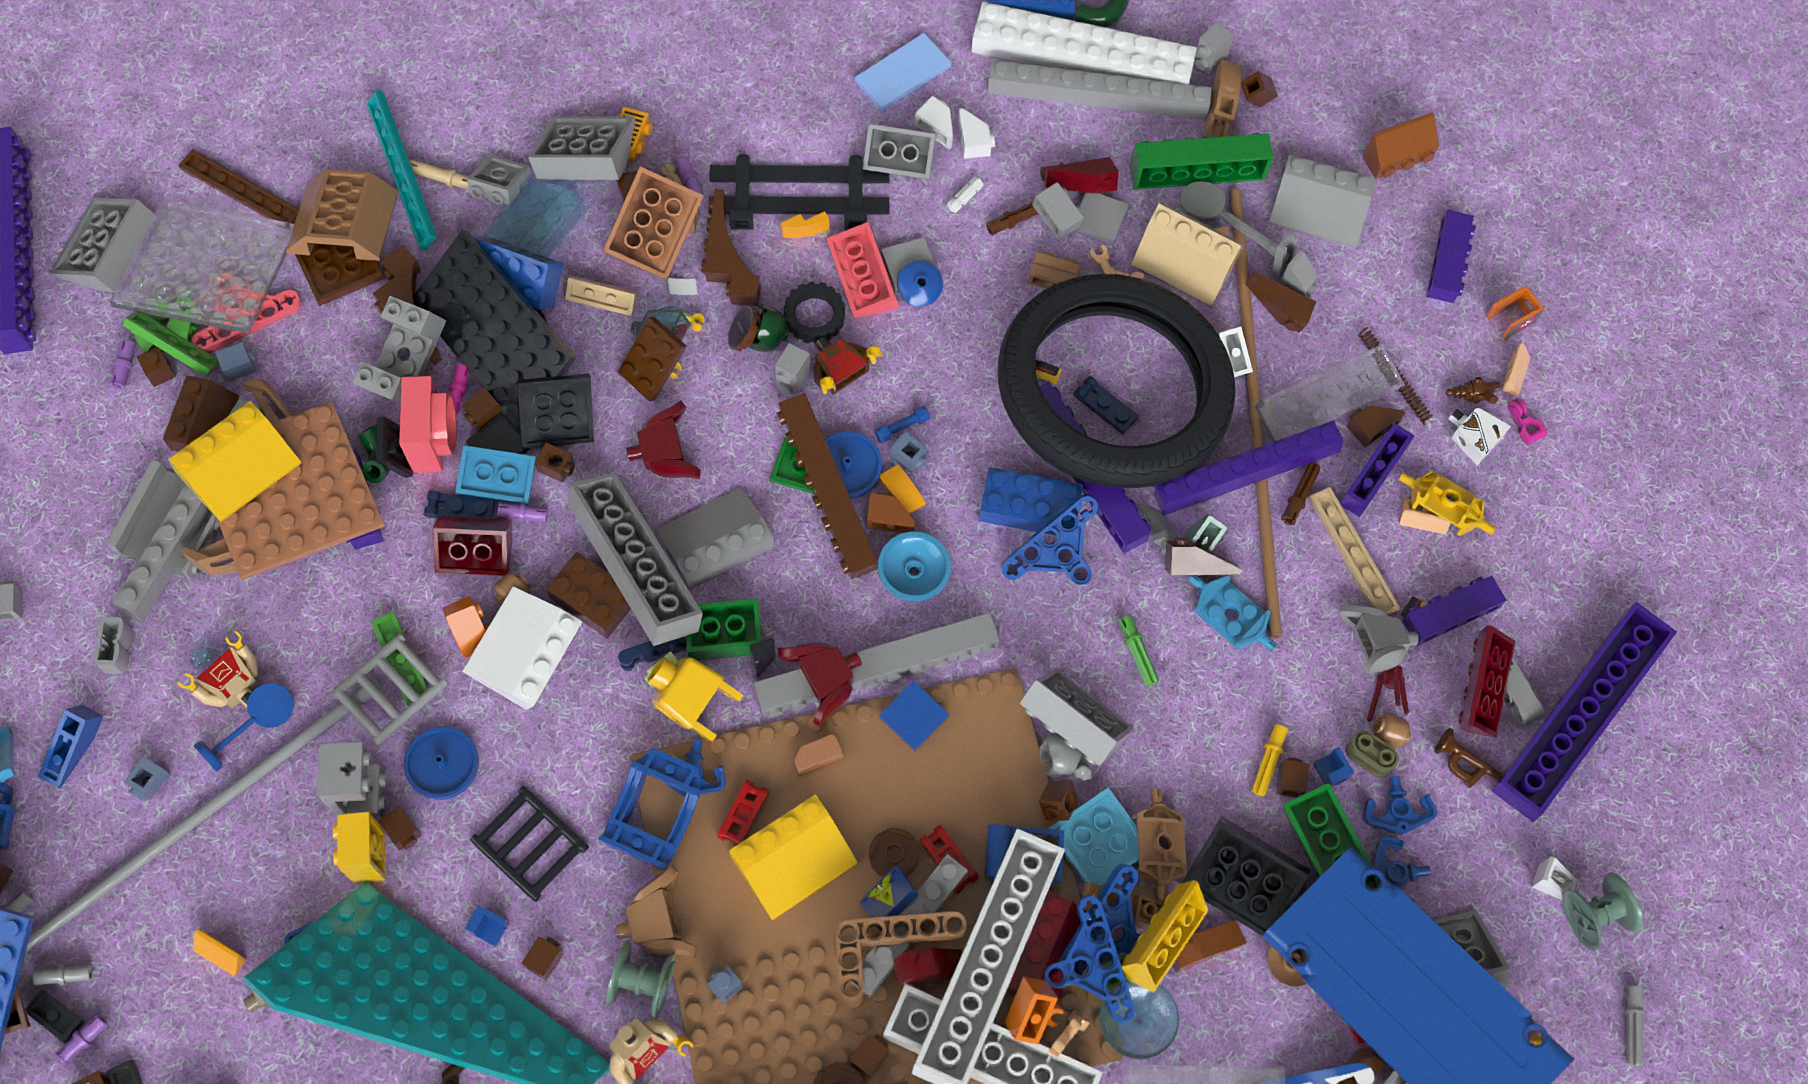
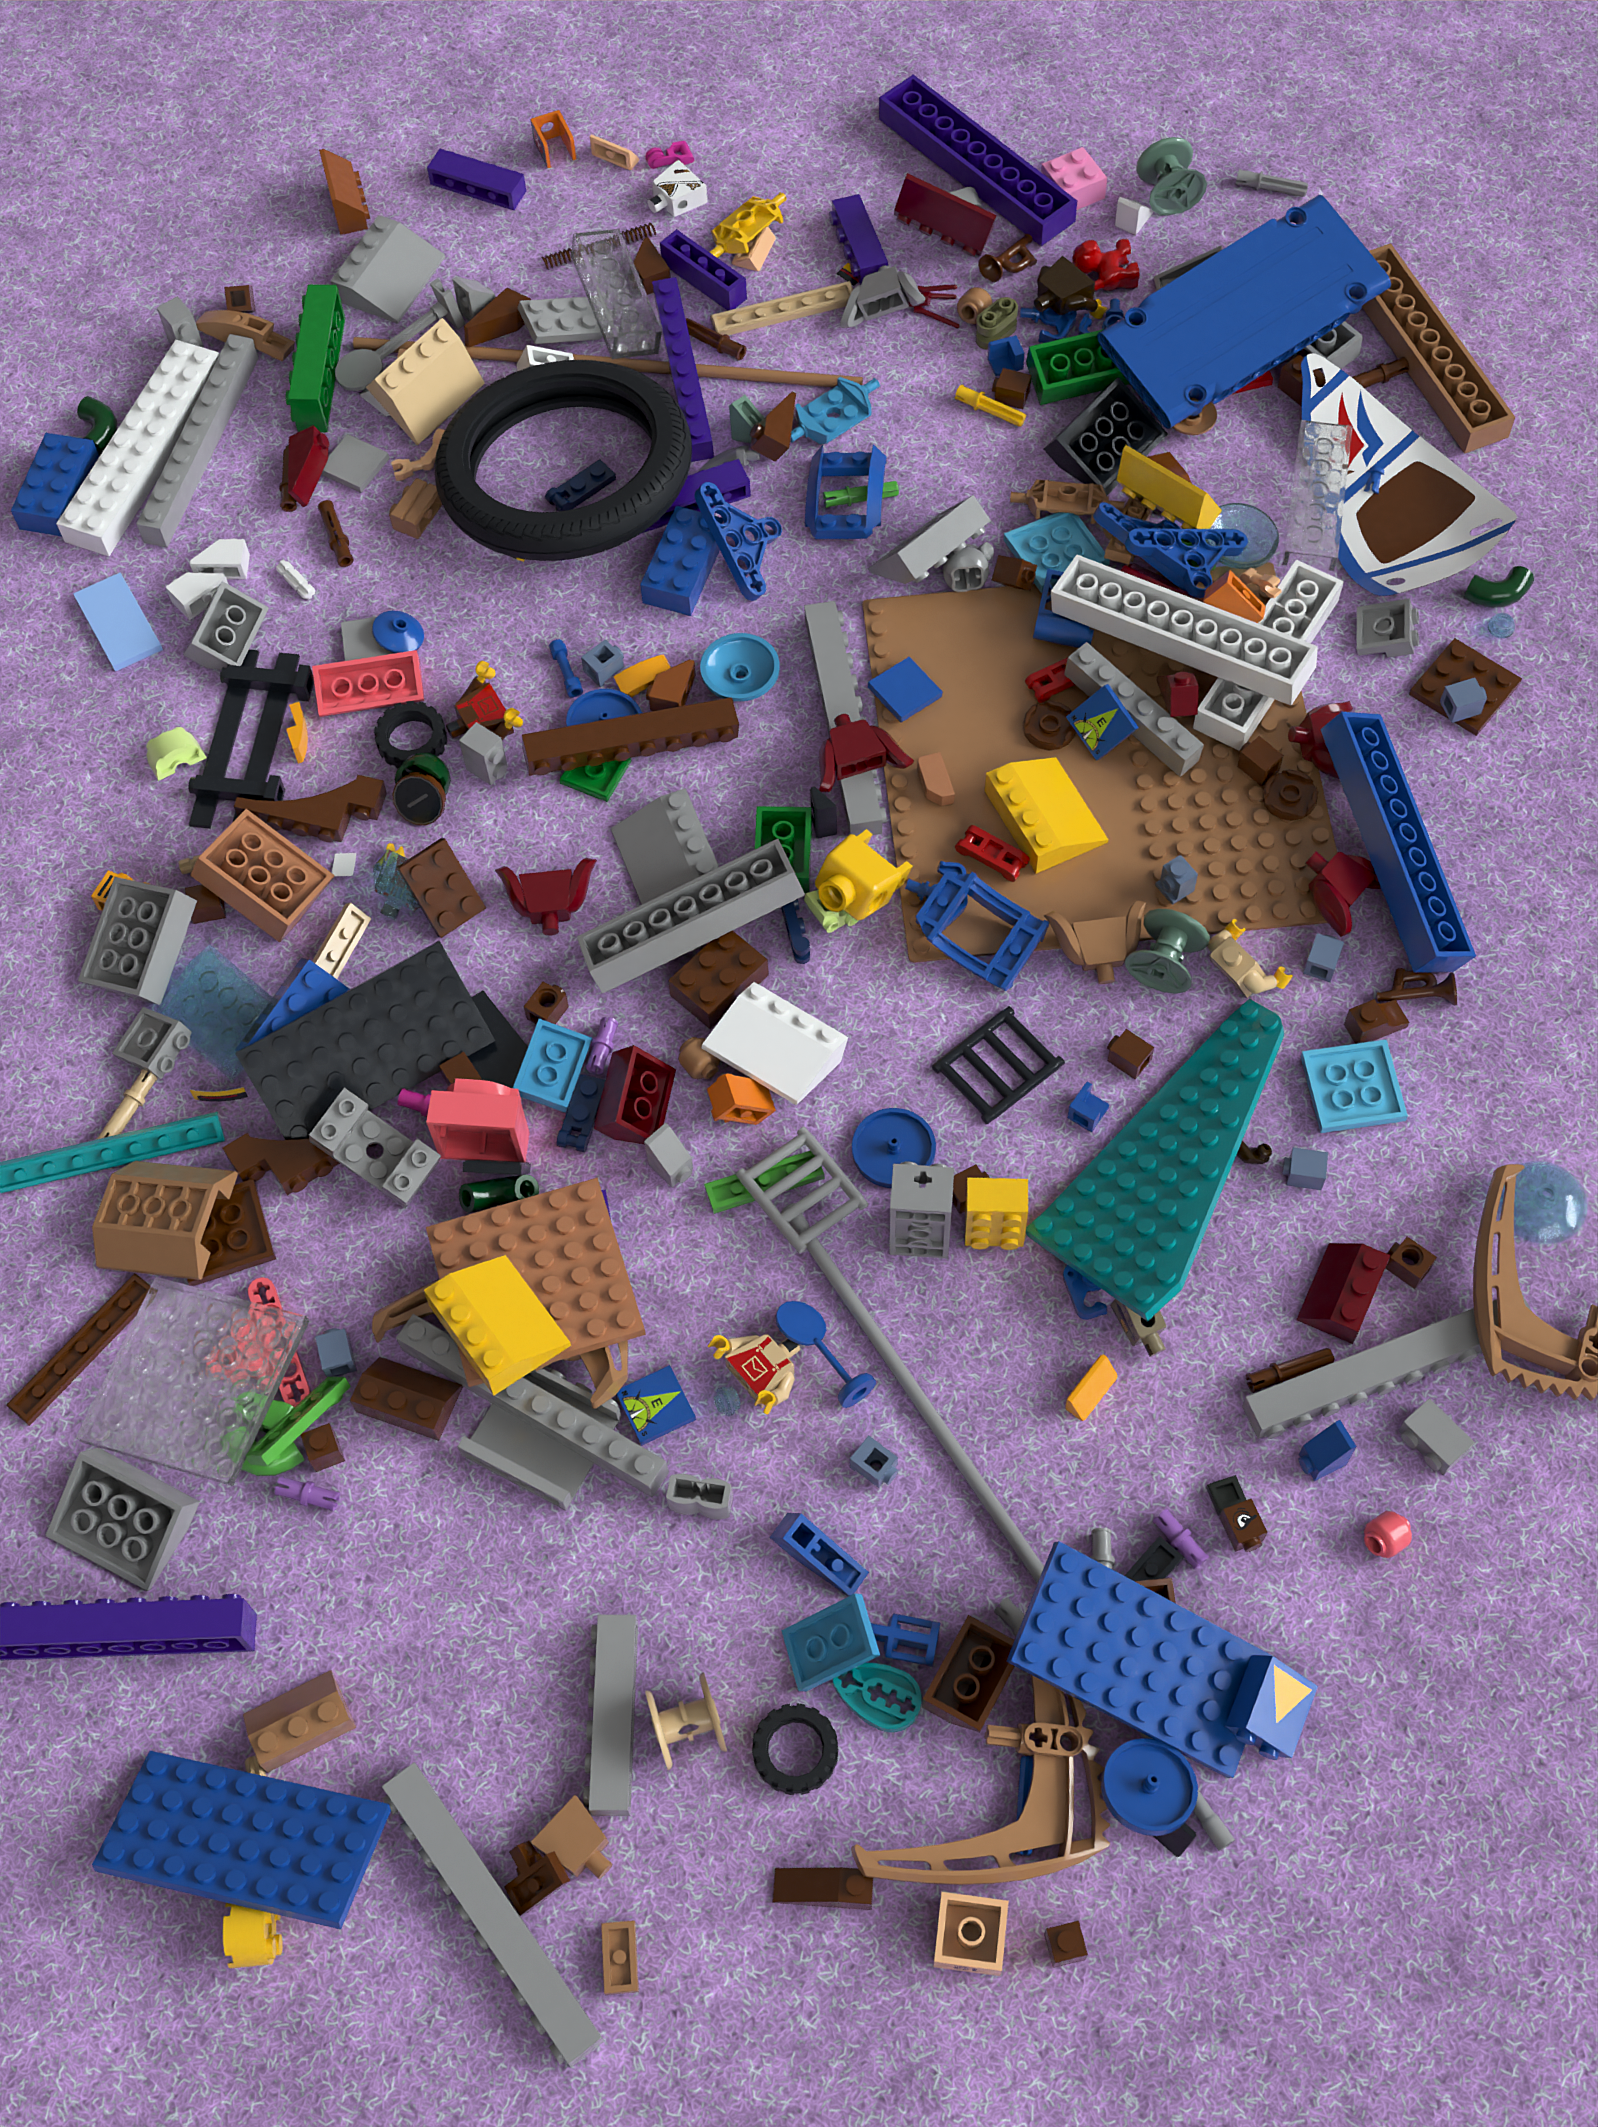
camera: 75 degrees left, 5 degrees down
black plate [517,373,594,449] -> none
medium lavender pin [675,156,705,198] -> none
medium nougat beam [836,911,967,1002] -> none
light grey brick [1032,182,1084,240] -> none
reddish brown piece [1446,377,1500,404] -> none
none -> yellowish green cylinder [146,727,207,781]
none -> light grey plate [518,297,604,344]
none -> blue tile [616,1365,696,1446]
none -> light grey slope [644,1123,693,1188]
none -> blue wedge [805,444,887,539]
none -> dark brown torso [1034,256,1107,319]
none -> bright pink brick [1041,147,1107,210]
none -> red animal [1072,238,1140,292]

